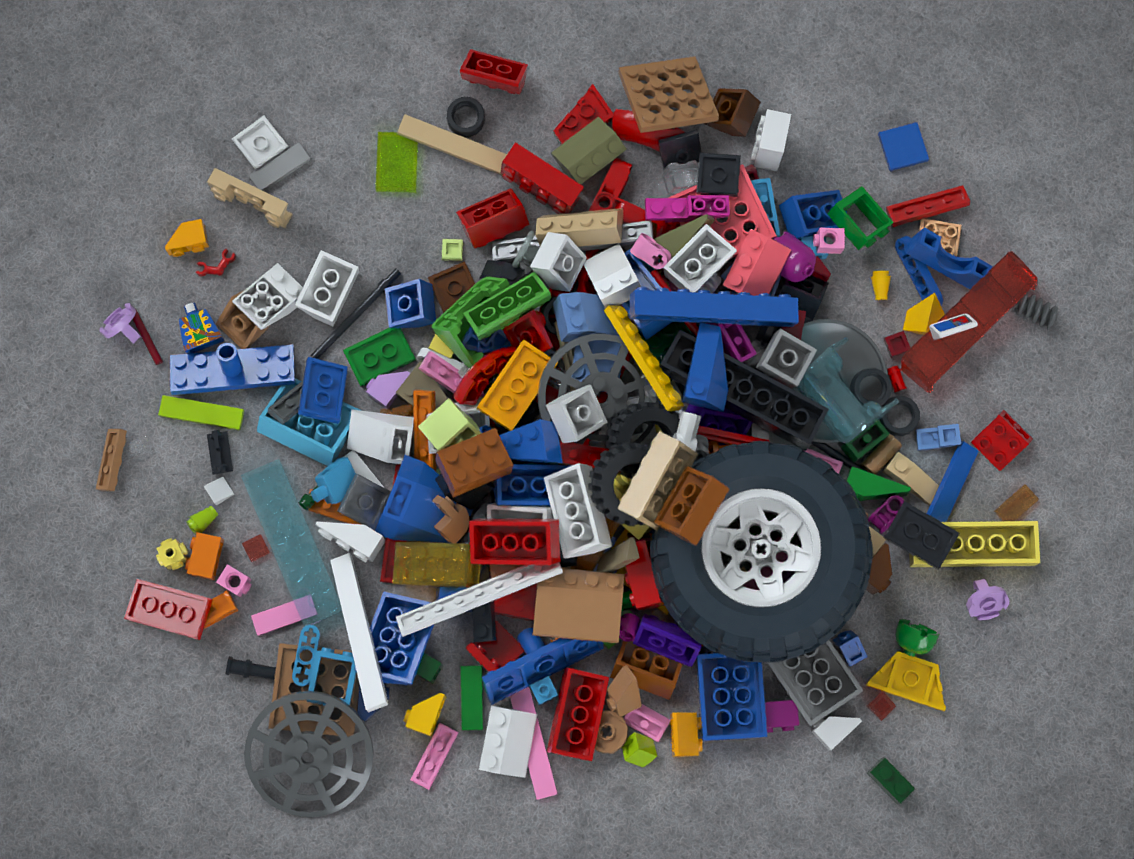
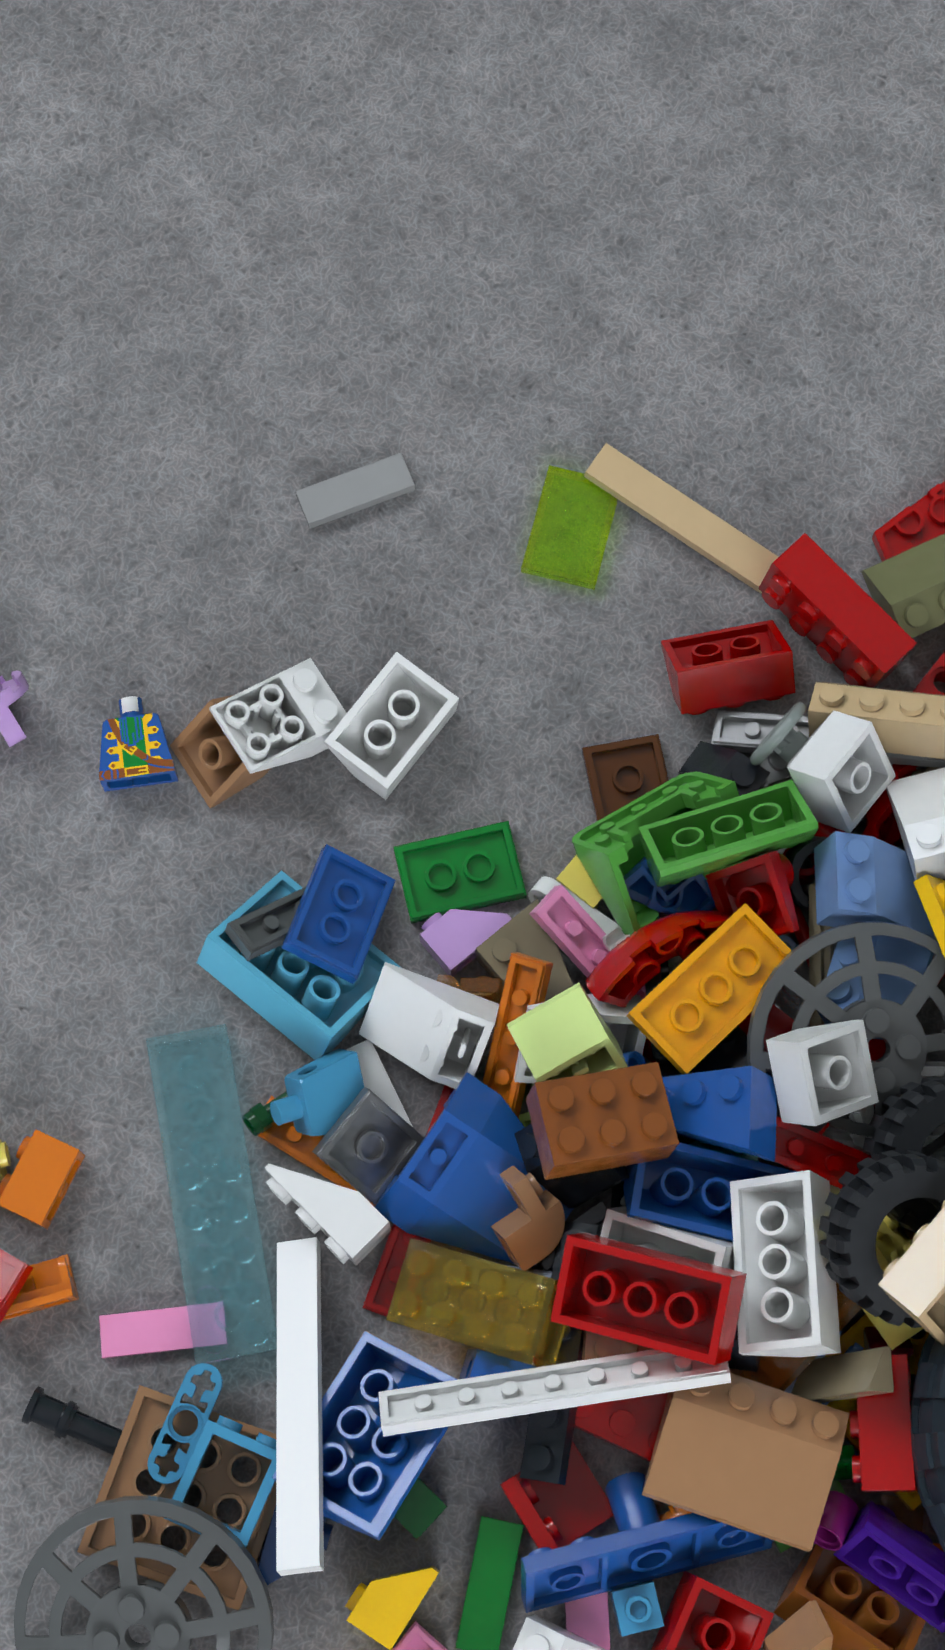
camera: 15 degrees right, 5 degrees down
dark red bar [132,308,163,365] -> none
lime tile [158,395,244,430] -> none
light orange slope [165,219,209,257] -> none
plate [170,343,296,395] -> none
lime cone [186,506,218,534] -> none
red arm [196,248,236,276] -> none
white slope [204,477,234,505] -> none
tan piece [207,168,293,228] -> none
black hinge [207,430,233,475] -> none
bright pink brick [216,564,252,597] -> none
white plate [232,116,289,170] -> none
clear red tile [242,534,270,562] -> none
black bar [310,268,401,359] -> none
blue slope [385,279,436,328] -> none
yellowish green tile [442,239,463,261] -> none
black tyre [447,97,485,137] -> none
red slope [460,49,528,95] -> none

